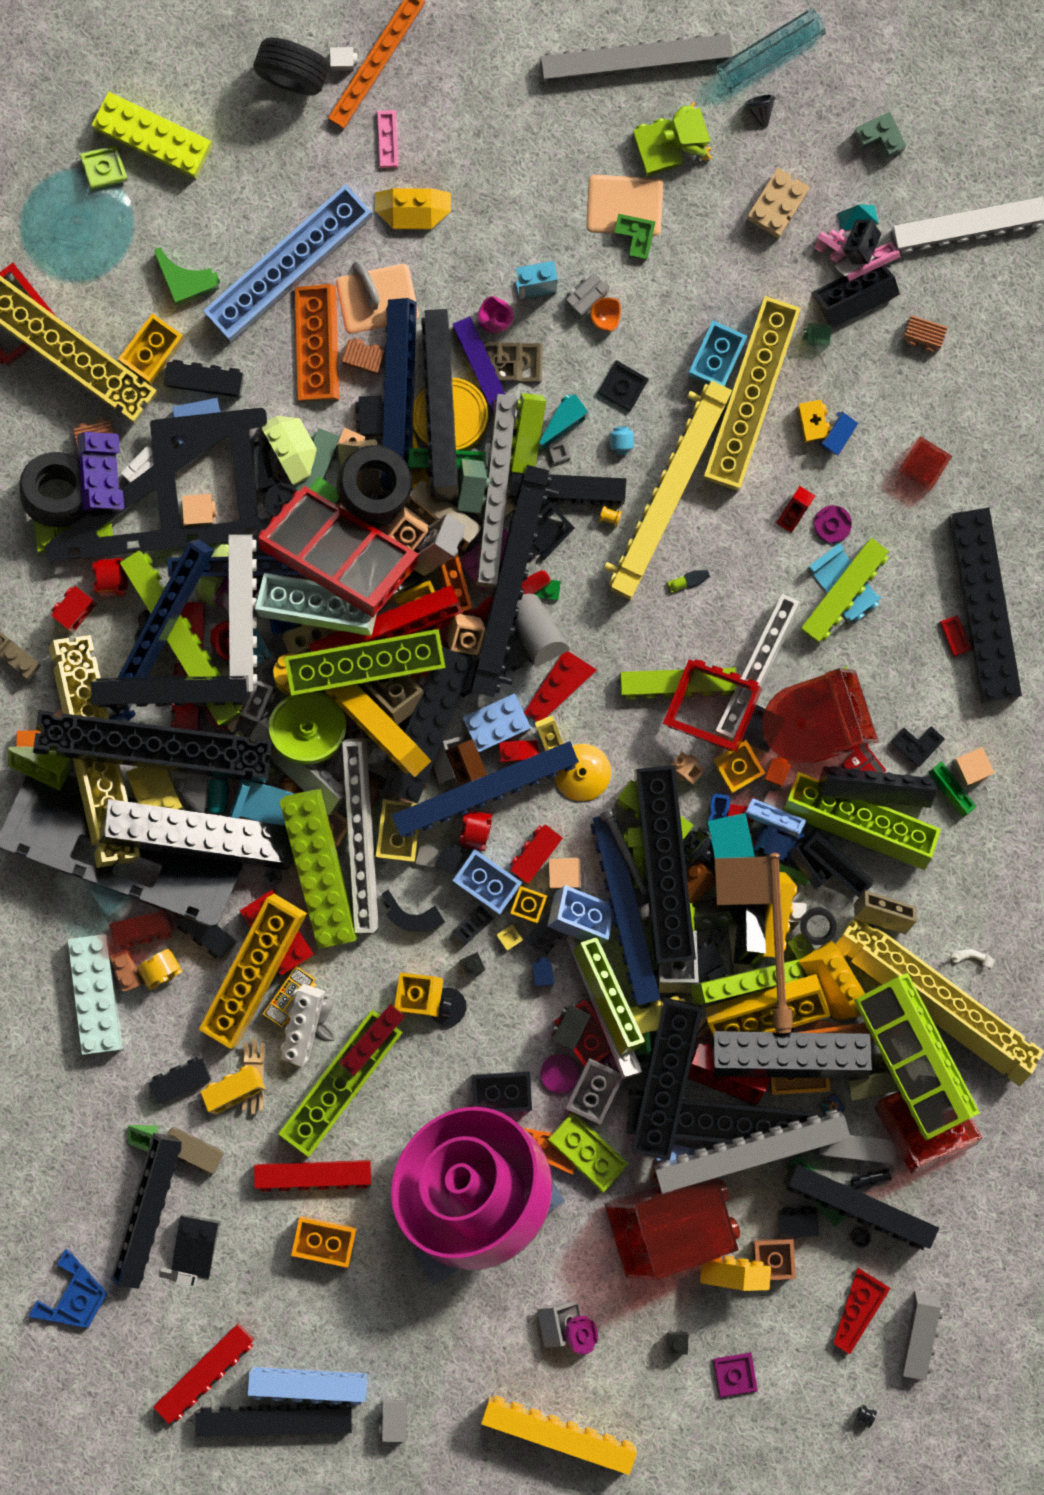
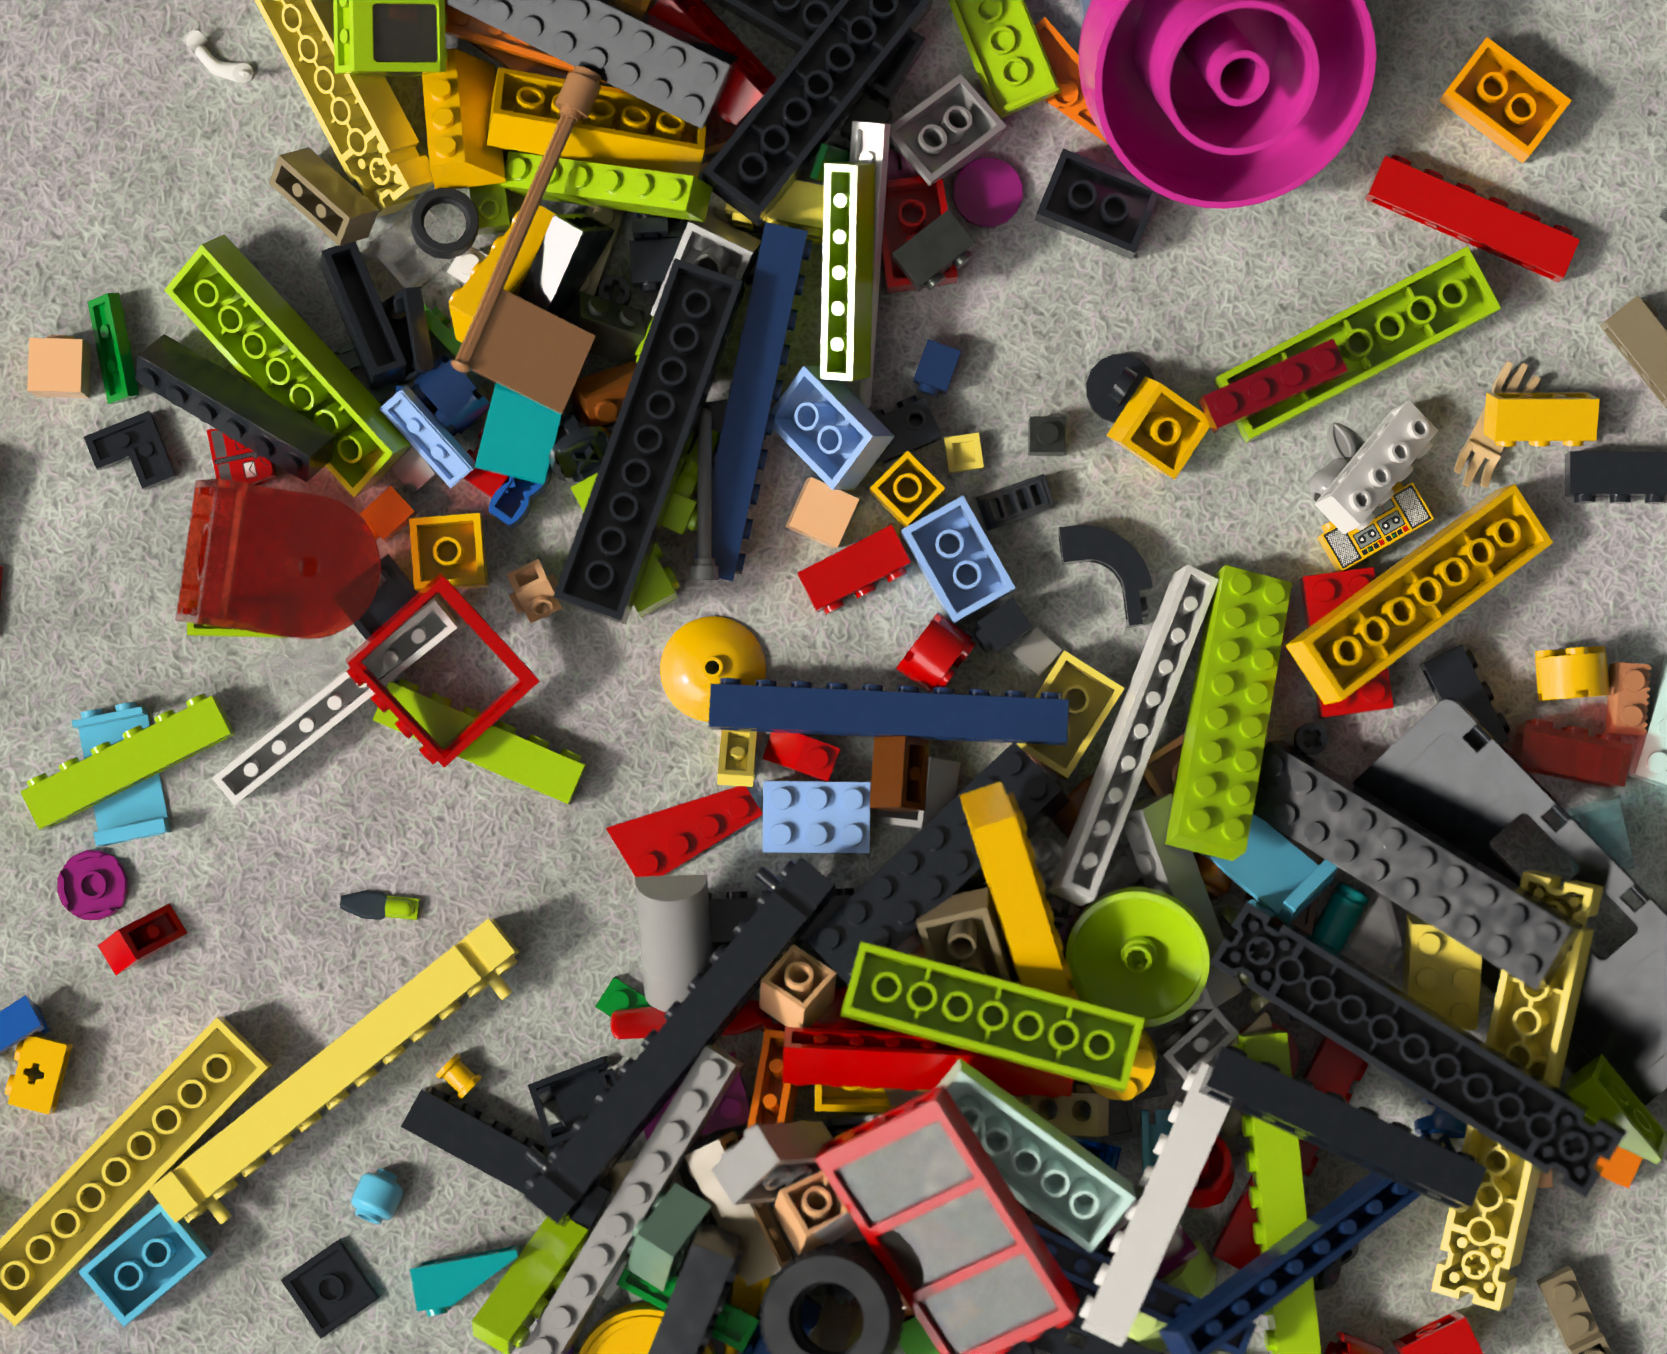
camera: 150 degrees left, 0 degrees up
light grey tile [547,440,571,465] -> none
none -> white sticker [814,1212,858,1244]

